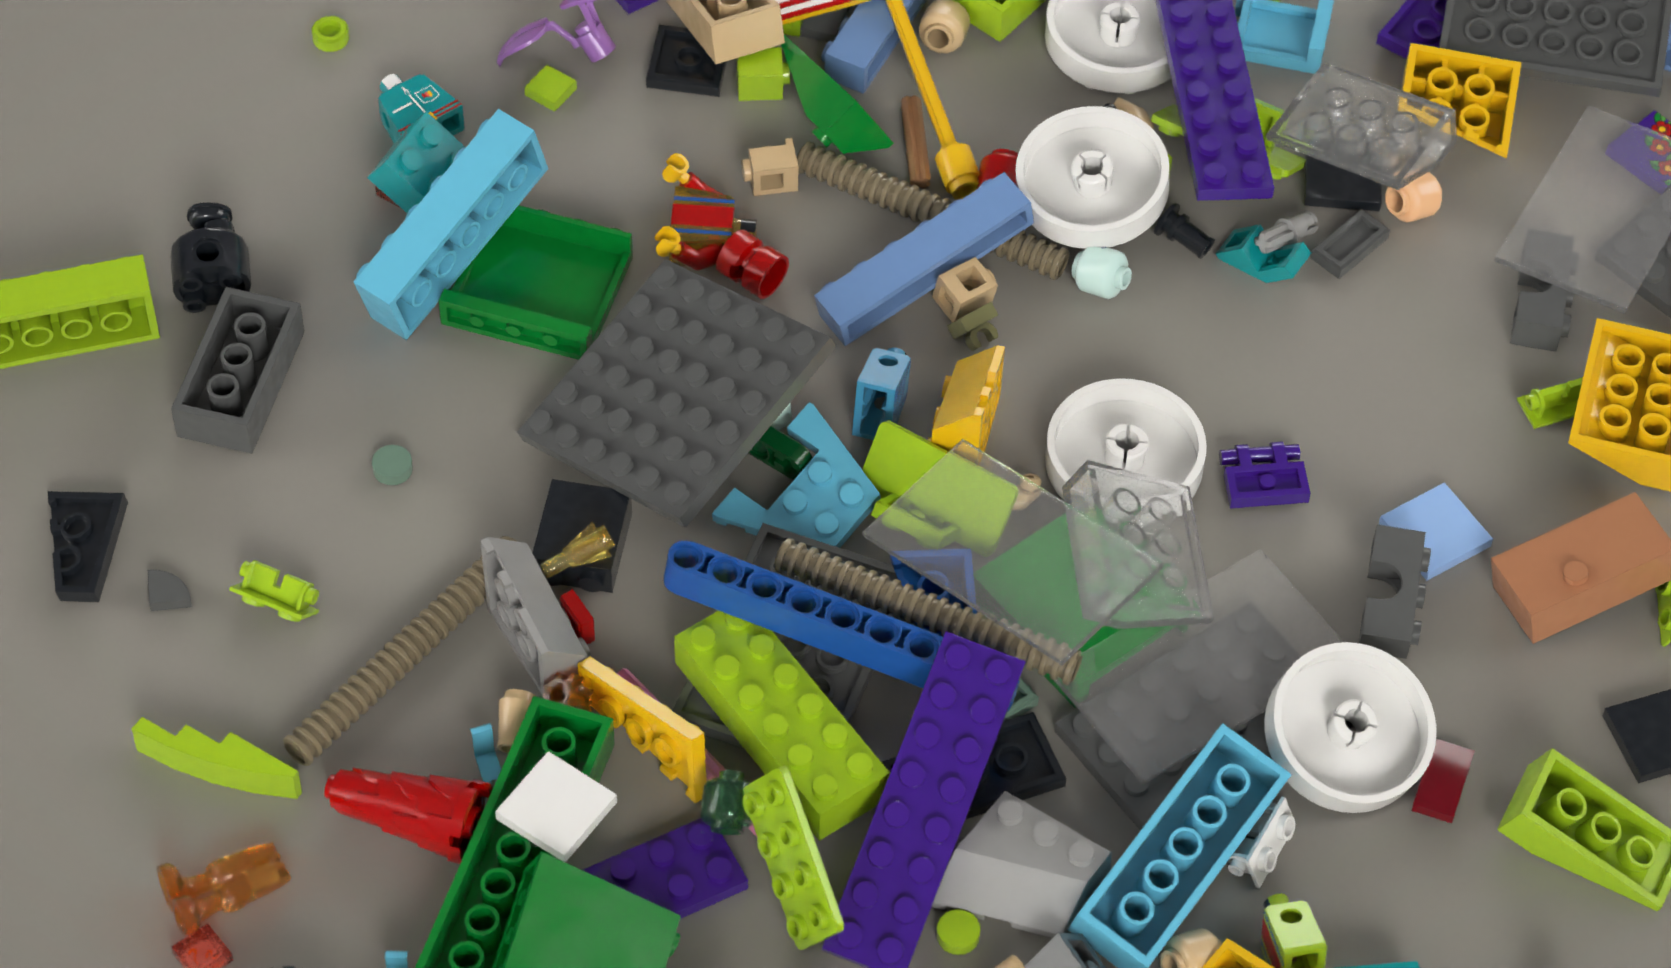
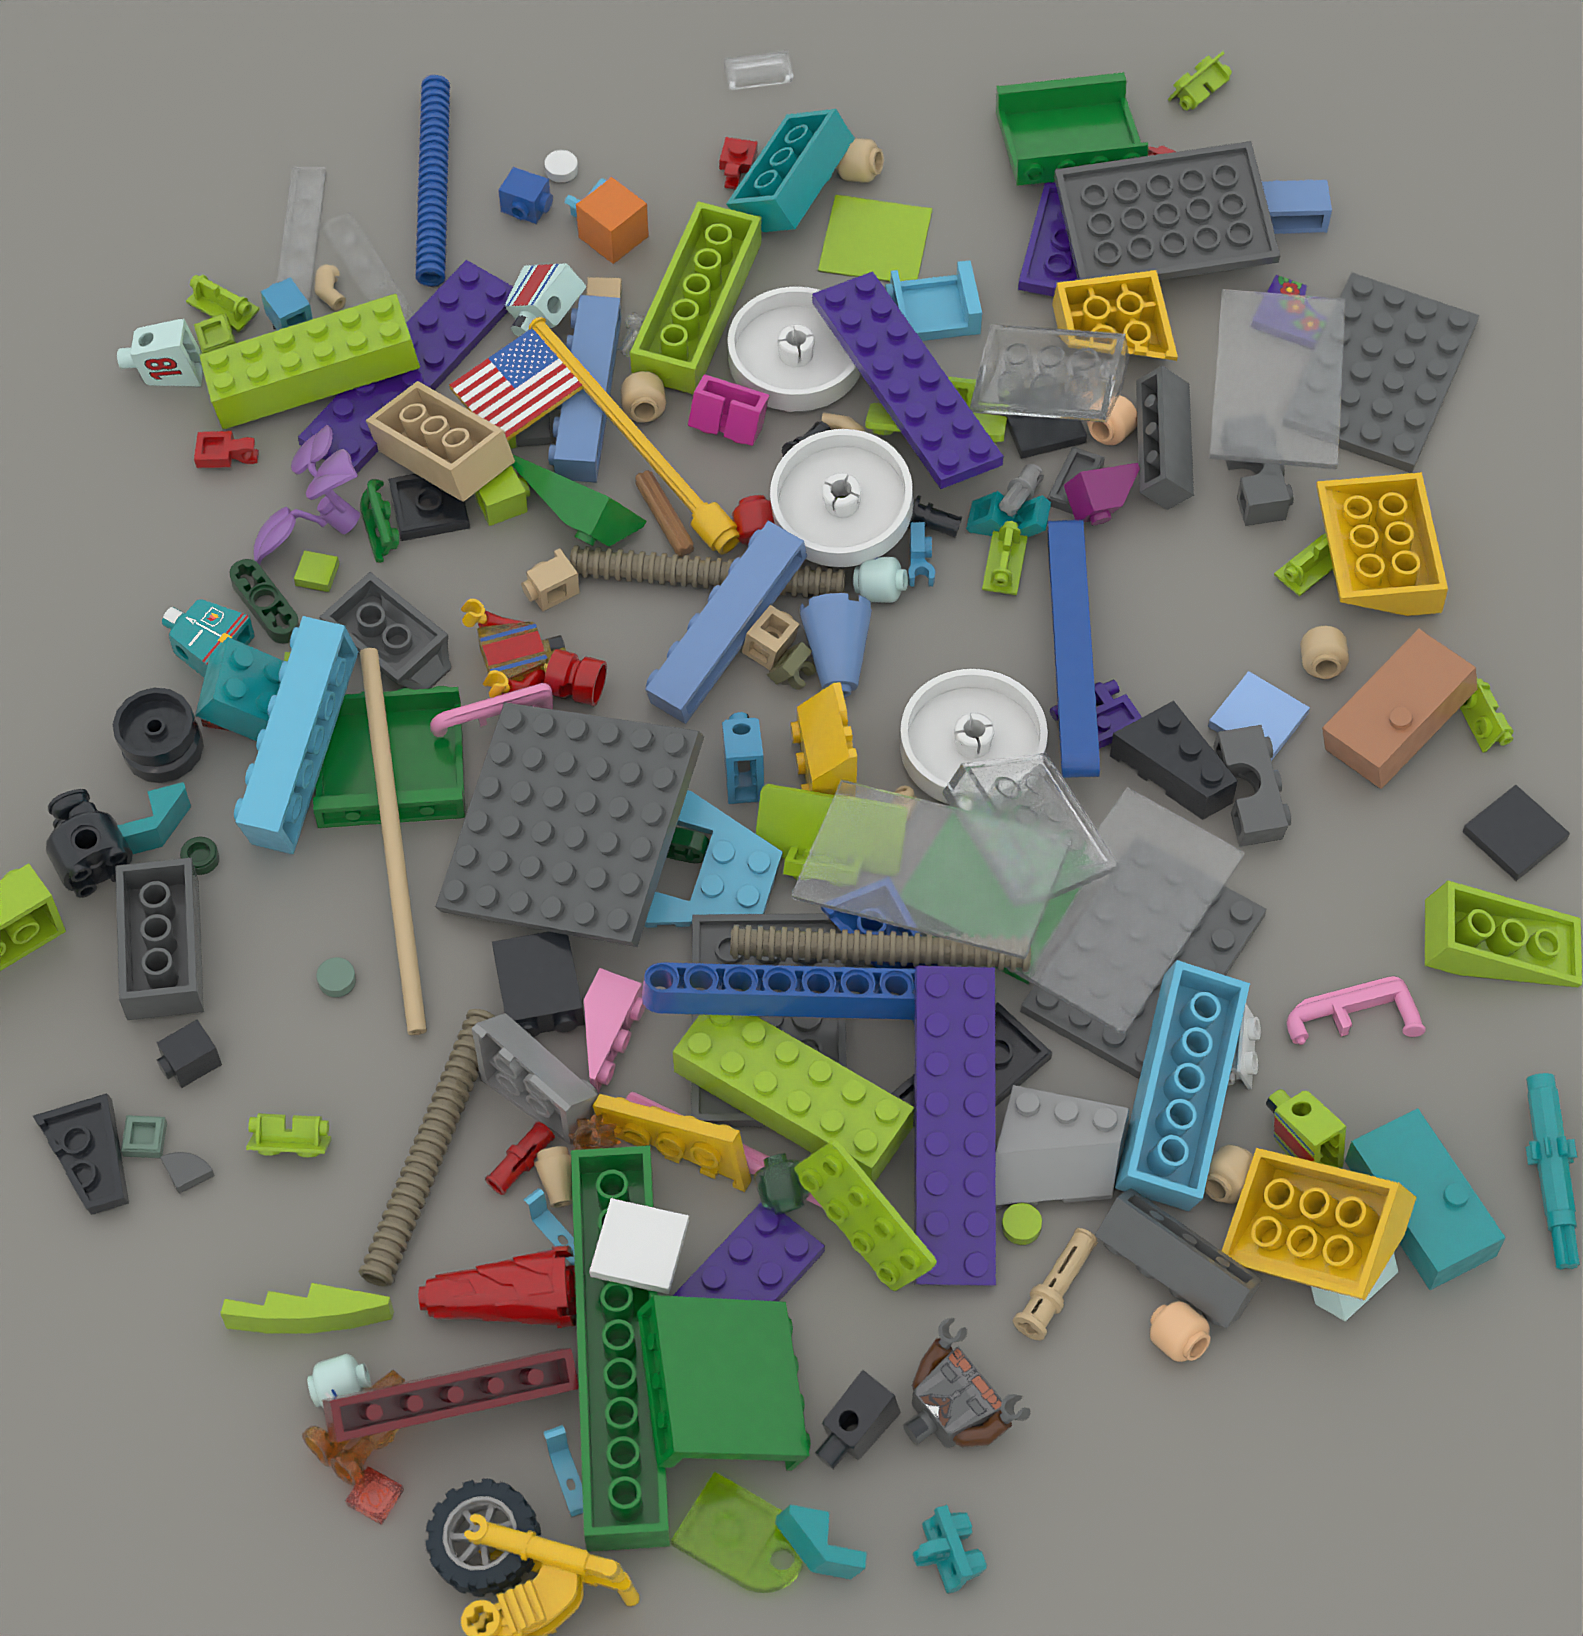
camera: 20 degrees left, 5 degrees up
lime tile [311,16,349,52] -> none
clear yellow cone [540,521,615,578] -> none
red tile [560,589,595,645] -> none
white piece [1264,642,1436,813] -> none
dark red slope [1411,738,1475,824] -> none
none -> black wheel [112,687,204,783]
none -> teal slope [117,782,191,855]
none -> sand green tile [121,1115,167,1158]
none -> black brick [156,1019,222,1088]
none -> dark green tile [180,836,220,875]
none -> dark green beam [229,559,300,644]
none -> light aqua head [307,1354,371,1409]
none -> dark grey slope [319,572,452,690]
none -> dark red brick [322,1348,579,1442]
none -> green piece [360,479,399,563]
none -> tan piece [360,648,427,1035]
none -> bright pink piece [430,683,553,737]
none -> red pin [485,1121,555,1195]
none -> bright pink slope [584,968,645,1093]
none -> dark pink piece [688,374,769,446]
none -> medium blue cone [800,593,872,697]
none -> dark azure plate [908,523,935,586]
none -> lime hinge [982,521,1028,595]
none -> blue beam [1047,520,1100,778]
none -> magenta slope [1063,463,1140,526]
none -> black wedge [1110,700,1238,820]
none -> dark grey brick [1136,366,1194,510]
none -> bright pink piece [1286,976,1426,1045]
none -> tan head [1300,625,1349,679]

